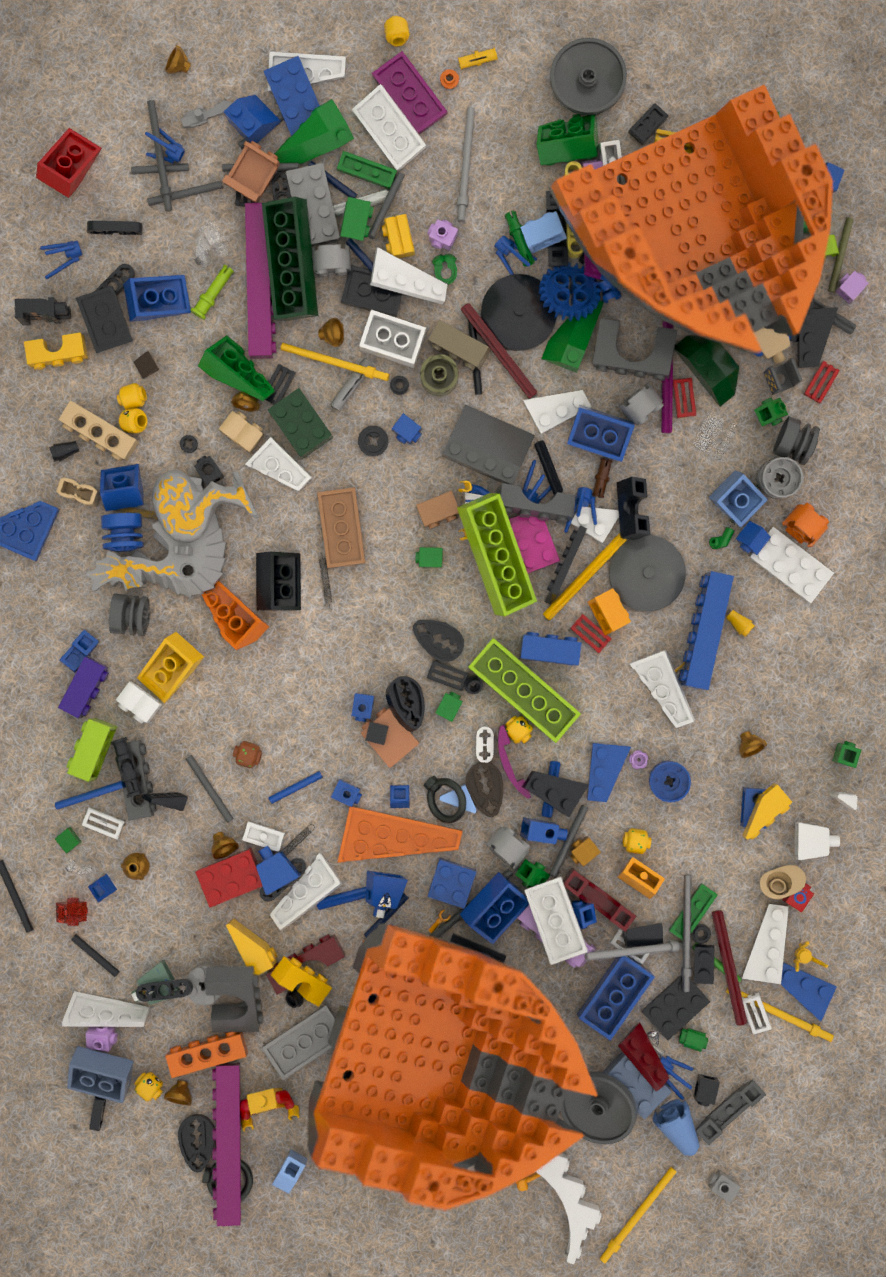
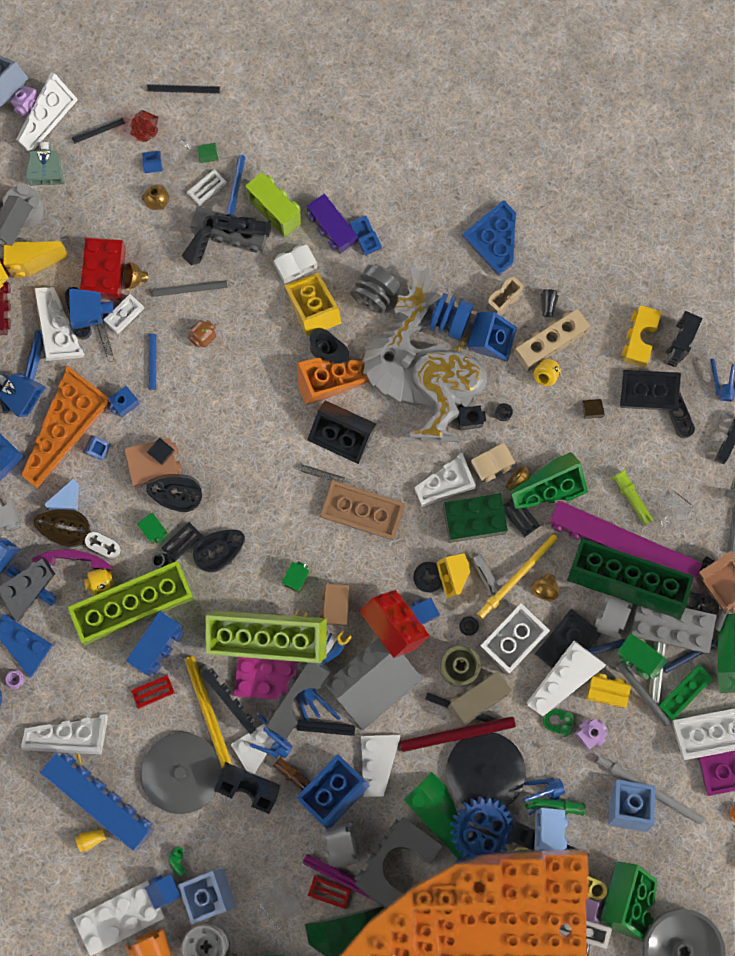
camera: 115 degrees right, 10 degrees down
yellow head [117,383,147,409] -> none
blue slope [123,275,191,322] -> none
black beam [136,979,193,1002] -> none
blue brick [351,693,375,722] -> none
pearl dark grey piece [423,776,466,823] -> none
light orange brick [588,588,631,635] -> none
none -> black piece [309,328,349,364]
none -> red brick [359,590,430,658]
none -> yellow slope [436,553,470,599]
none -> medium blue slope [608,779,655,832]

